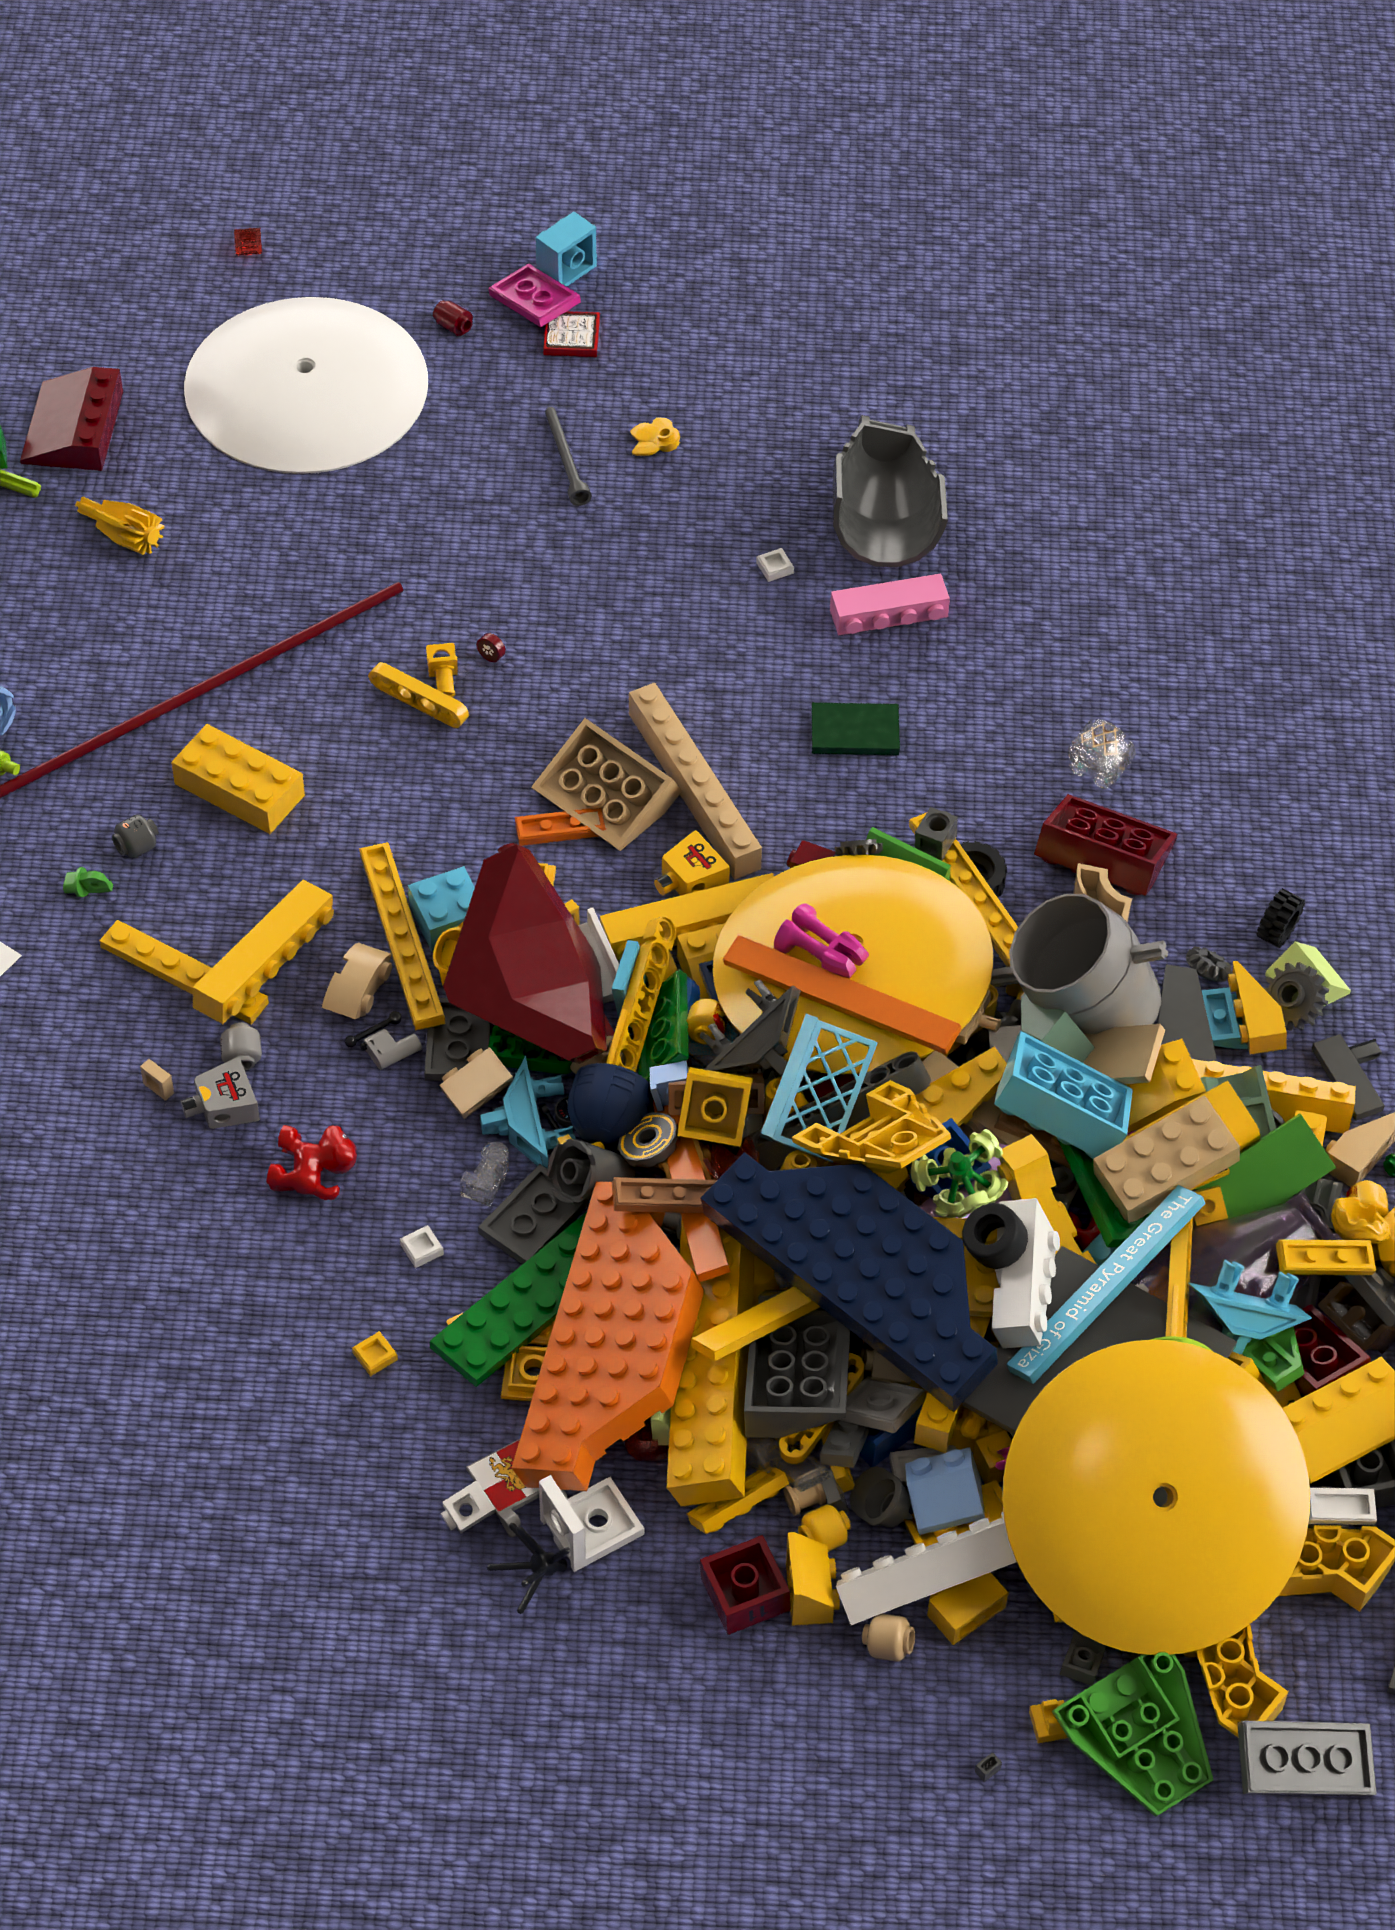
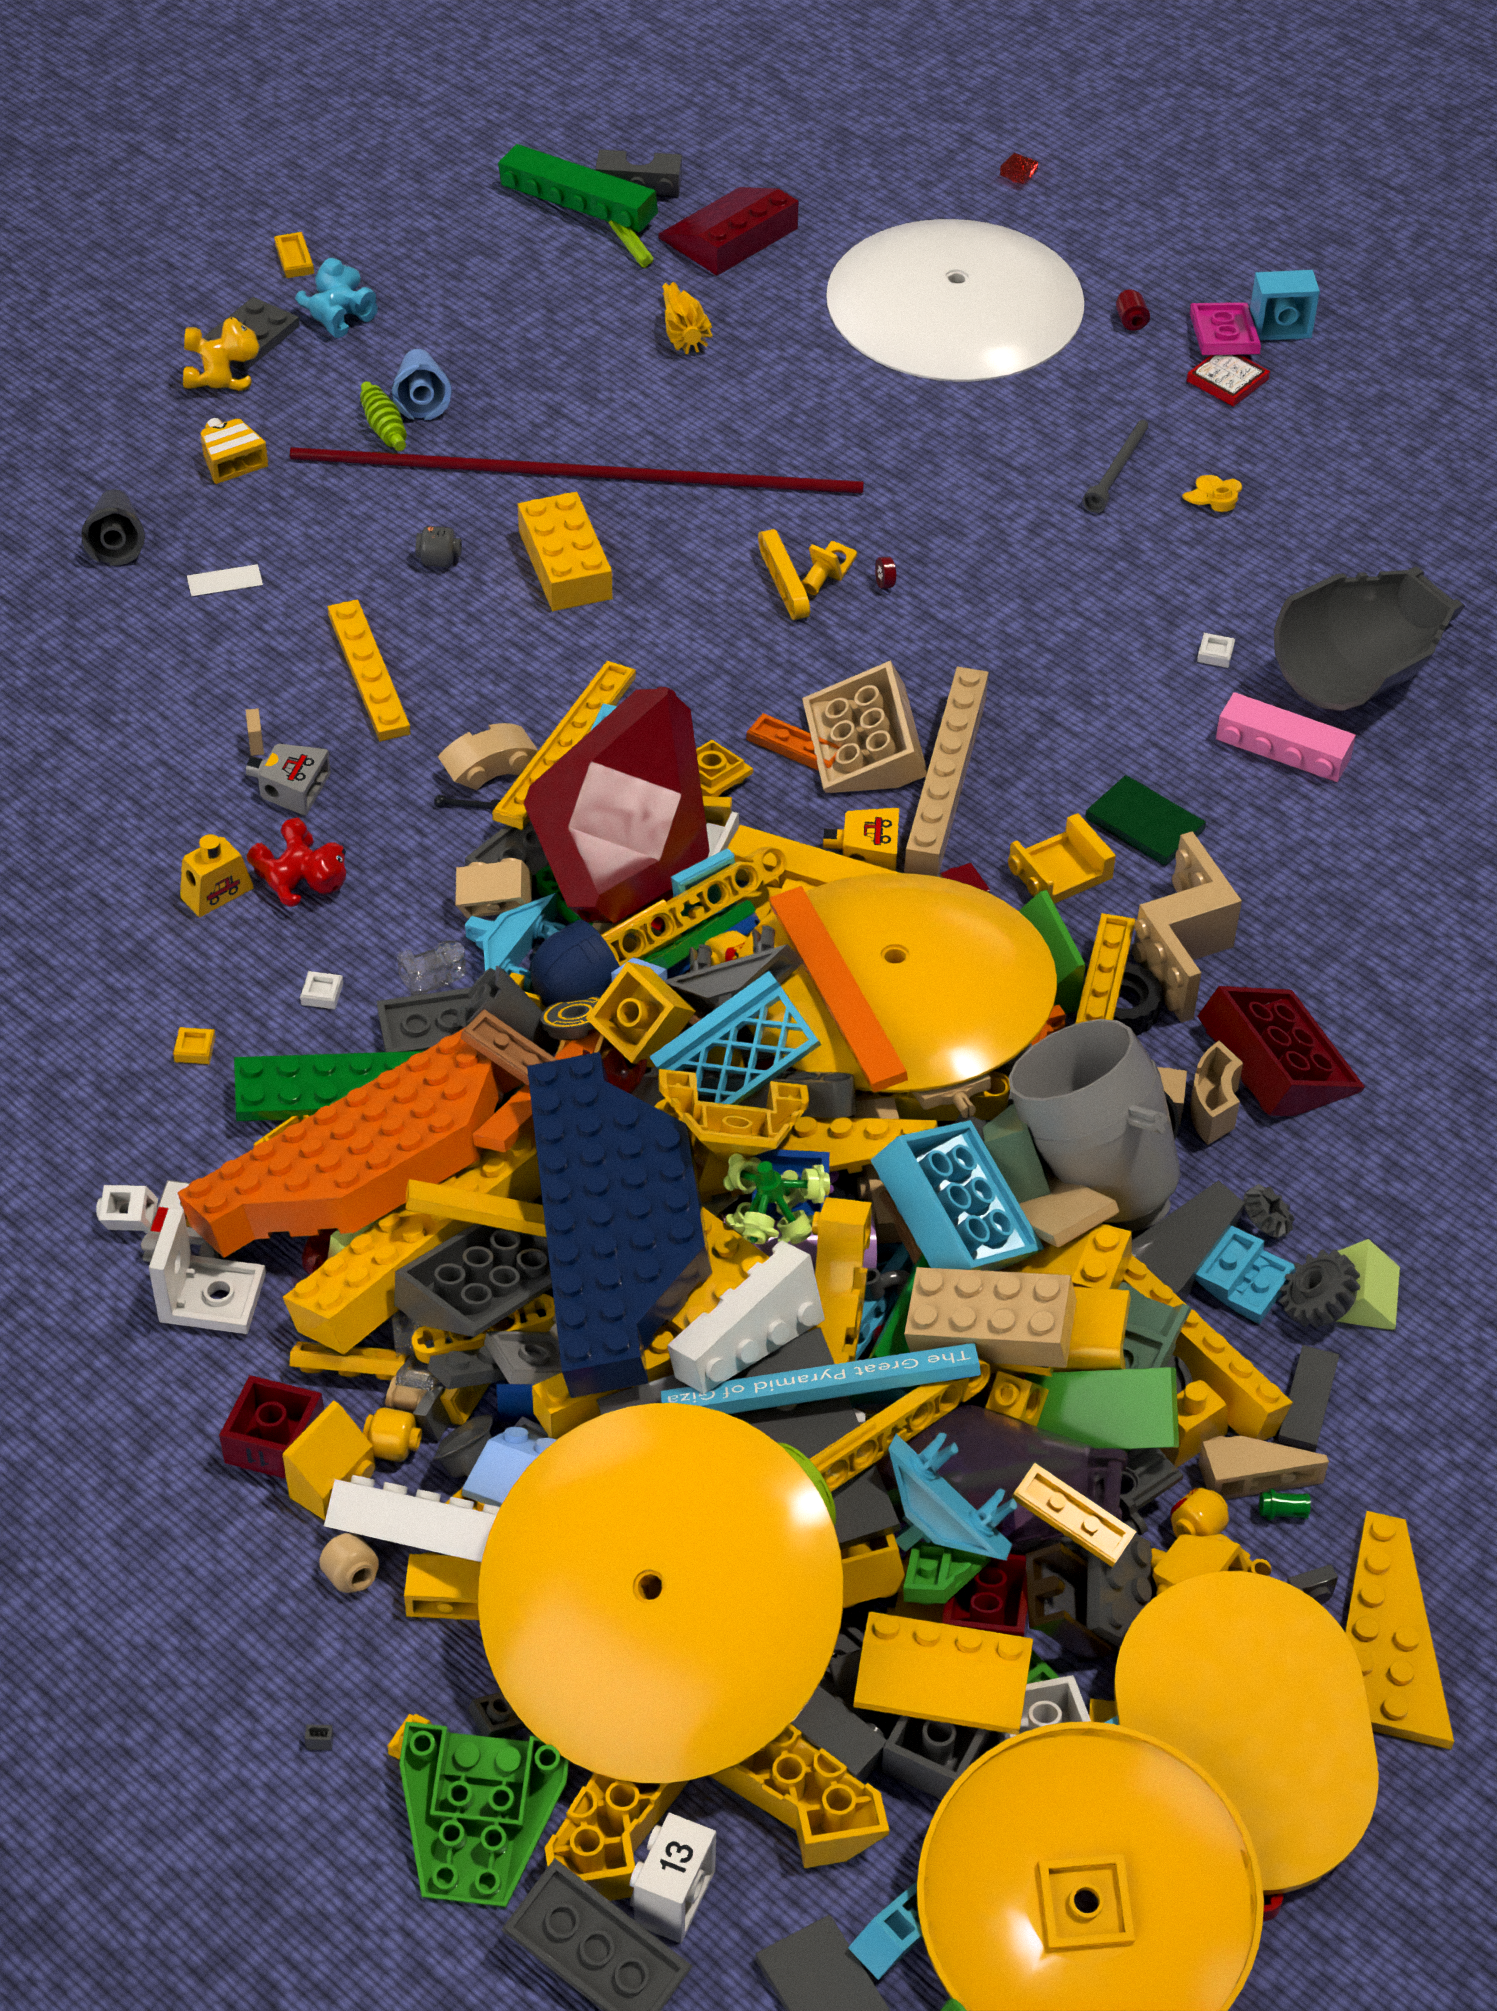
camera: 40 degrees right, 5 degrees down
bright green piece [63,867,113,897] -> none
yellow brick [193,880,334,1024] -> none
light grey head [220,1022,262,1070] -> none
light grey piece [360,1029,422,1070] -> none
black plant [487,1523,570,1614] -> none
dark pink piece [773,903,869,979] -> none
dark grey gear [834,839,883,856] -> none
dark grey brick [915,807,958,861] -> none
black tyre [962,1203,1028,1269] -> none
clear brick [1067,719,1136,789] -> none
yellow slope [1228,961,1287,1055] -> none
black tyre [1257,888,1305,948] -> none
white tile [1308,1488,1377,1525] -> none
yellow hair [1331,1197,1391,1244] -> none
dark grey piece [1349,1039,1382,1064] -> none
none -> yellow torso [180,834,254,918]
none -> white brick [630,1813,716,1943]
none -> yellow panel [1008,813,1116,904]
none -> tan bracket [1131,831,1242,1023]

